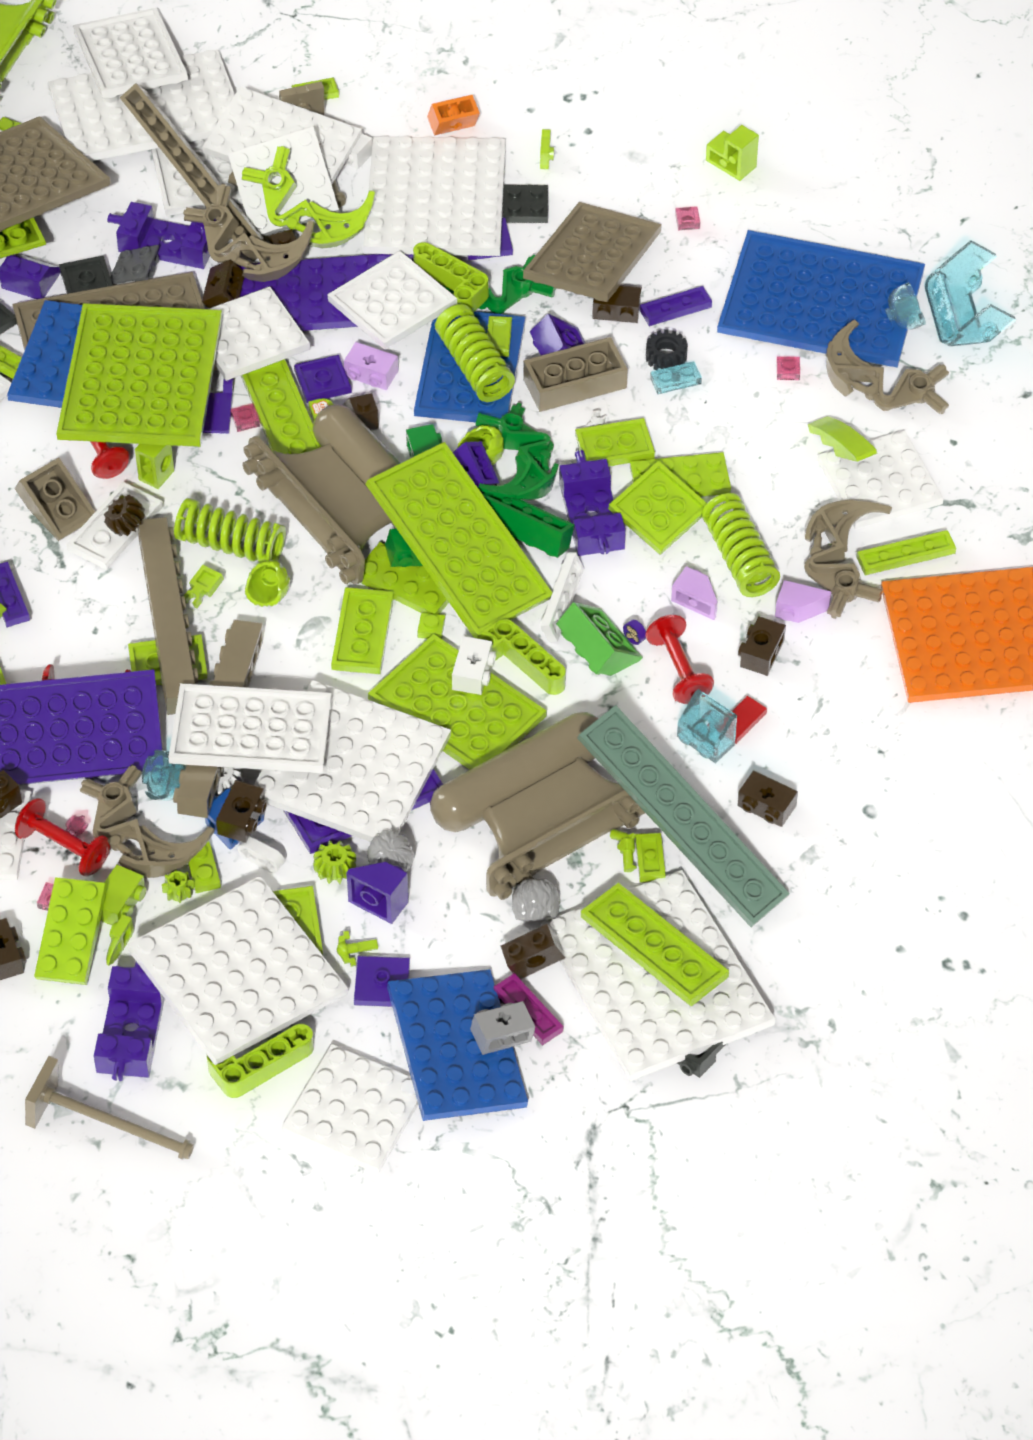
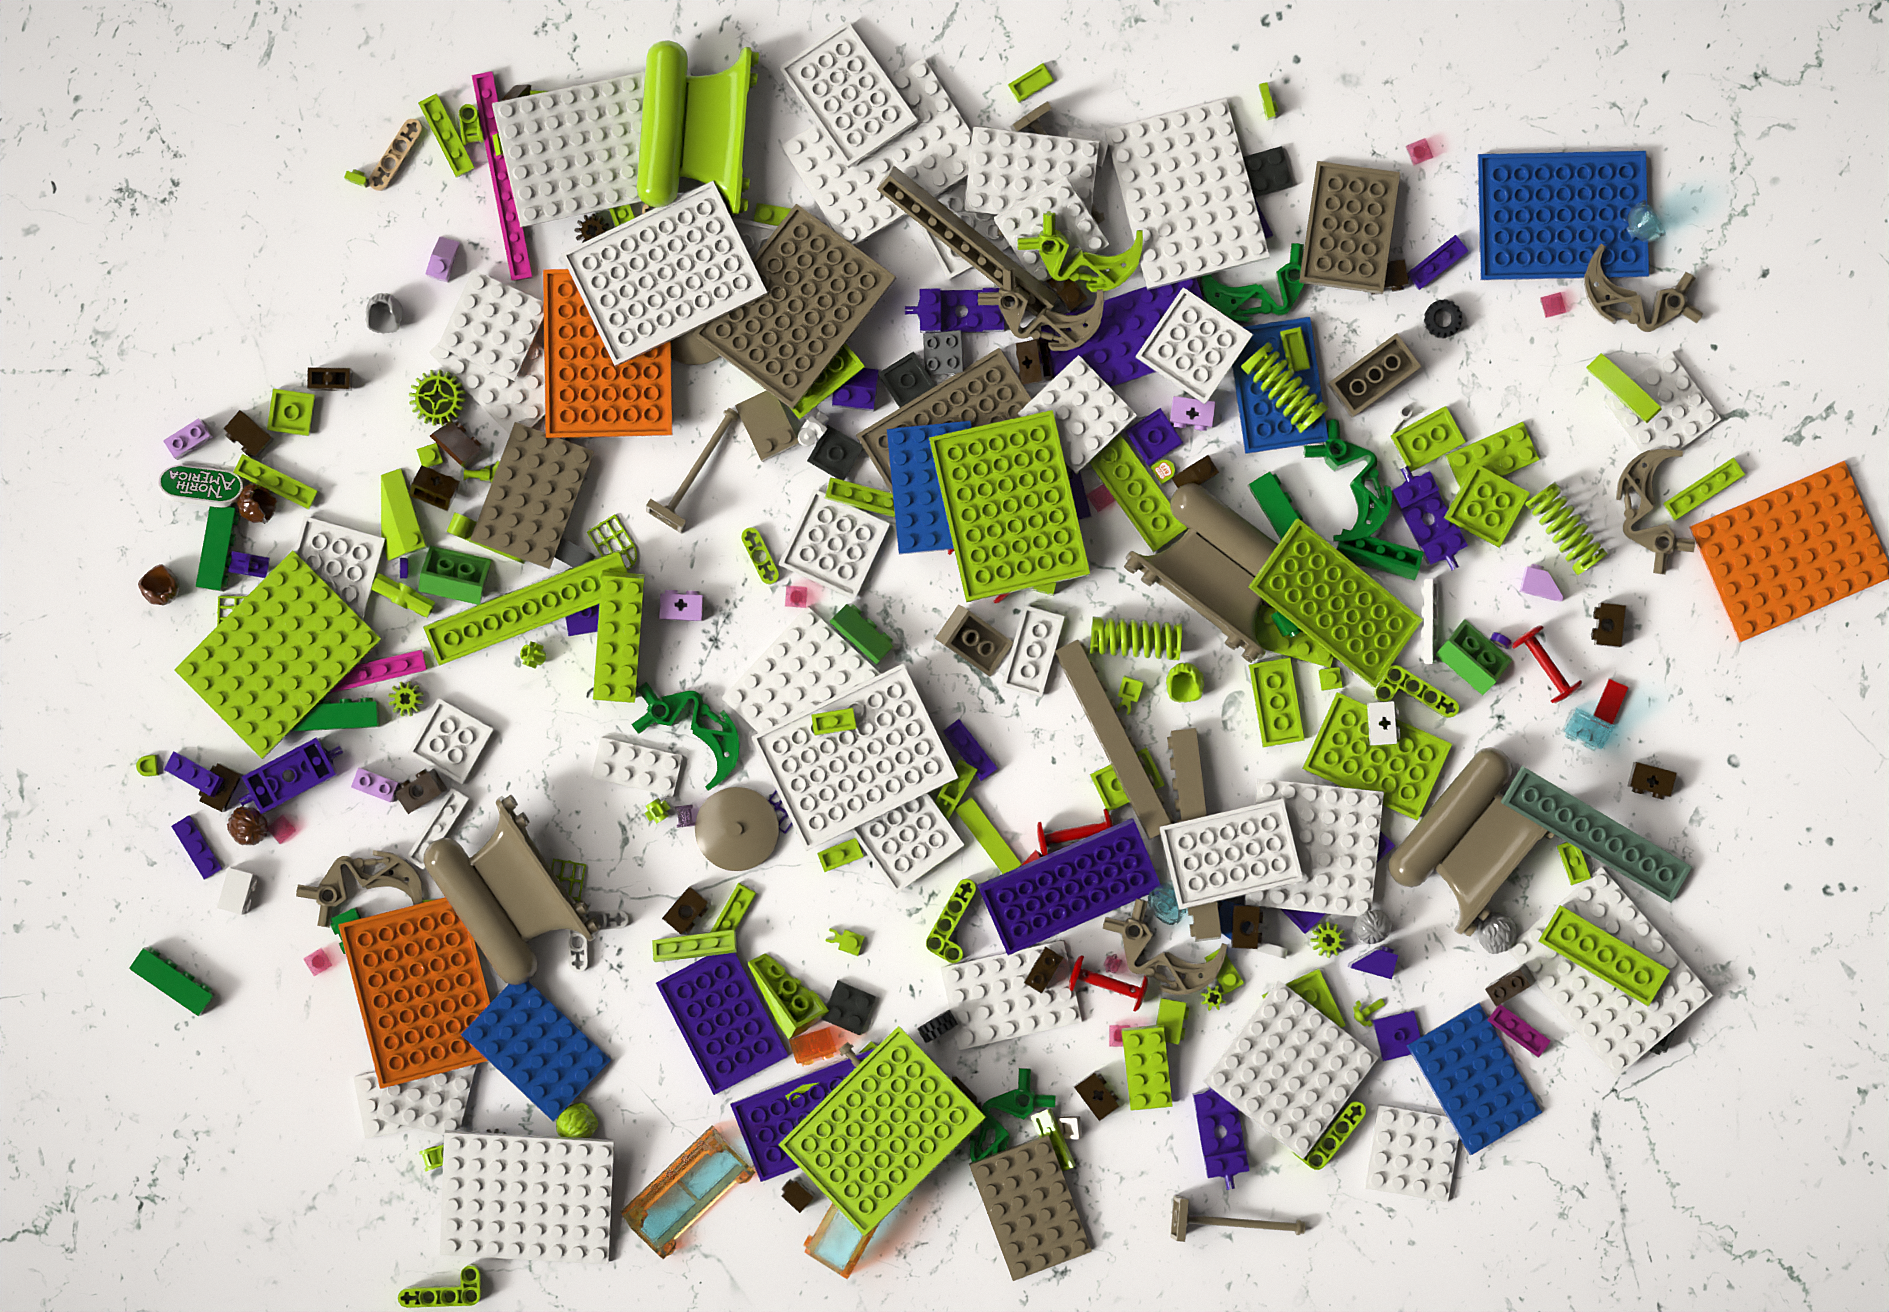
camera: 20 degrees left, 35 degrees up
dark brown gear [104,495,145,536] -> none
lime plate [106,914,134,966] -> none
lime beam [413,242,489,316] -> none
orange brick [427,95,480,136] -> none
dark purple brick [452,441,500,494] -> none
lime hair [457,425,504,465] -> none
light grey brick [470,1001,535,1055] -> none
dark purple slope [529,314,586,356] -> none
lime piece [610,829,637,872] -> none
clear light blue plate [650,362,702,394] -> none
lime brick [706,125,759,181] -> none
lavender slope [775,580,831,623] -> none
clear light blue windscreen [925,240,1016,347] -> none

